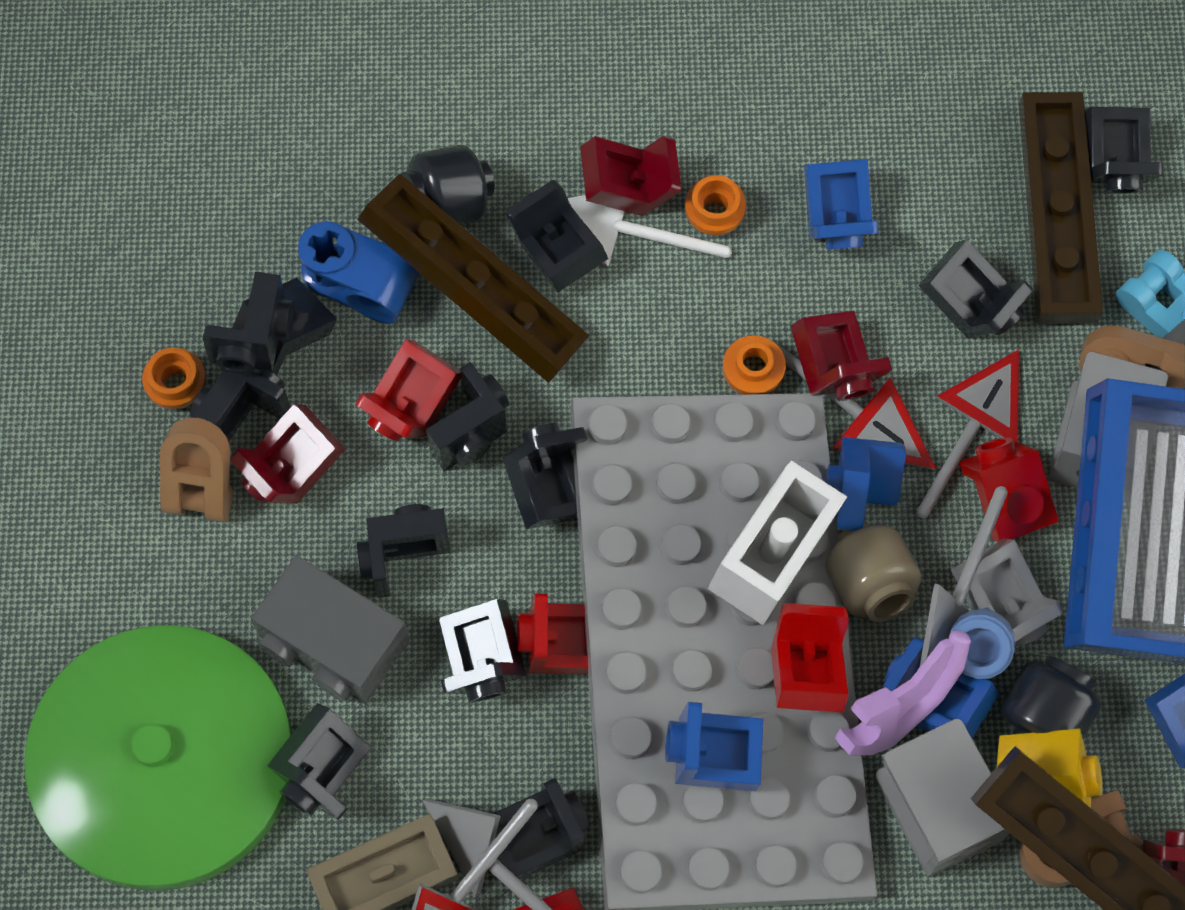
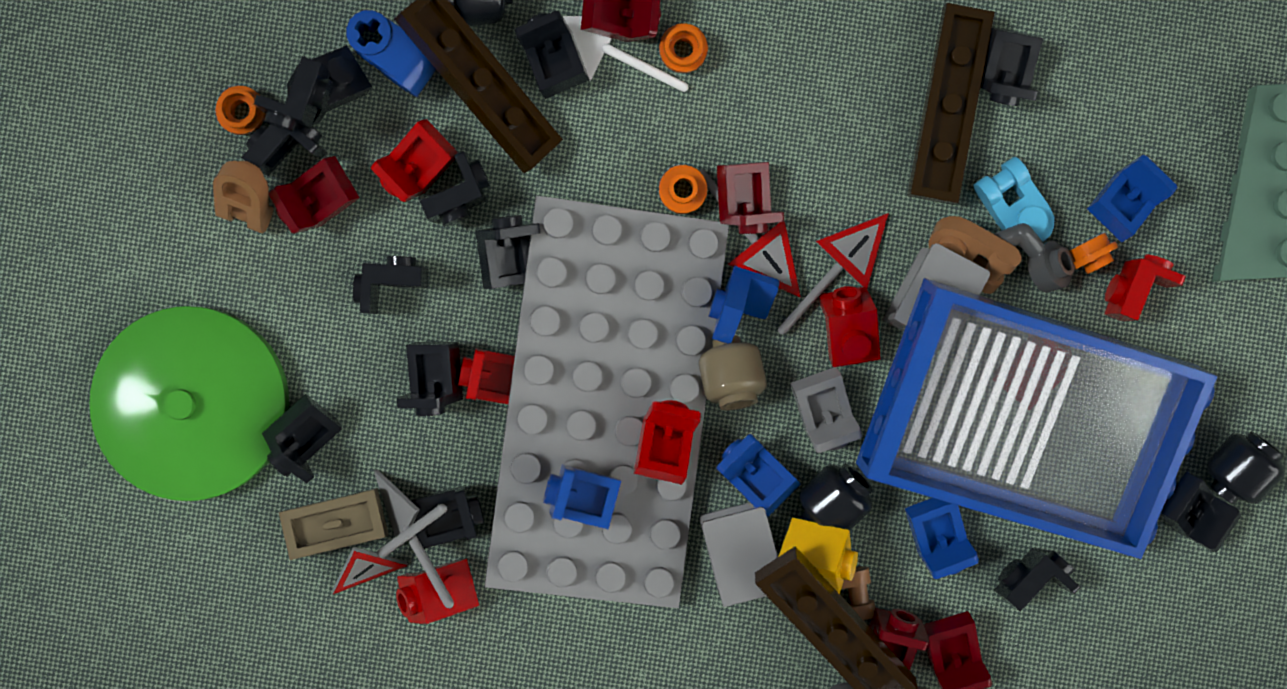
camera: 15 degrees right, 20 degrees up
dark grey brick [251,555,410,704] -> none
white brick [708,460,847,625] -> none
blue bracket [804,159,878,250] -> none
lavender piece [834,630,971,756] -> none
black bracket [918,239,1033,338] -> none
light grey piece [919,486,1008,668] -> none
medium blue tile [950,607,1016,679] -> none

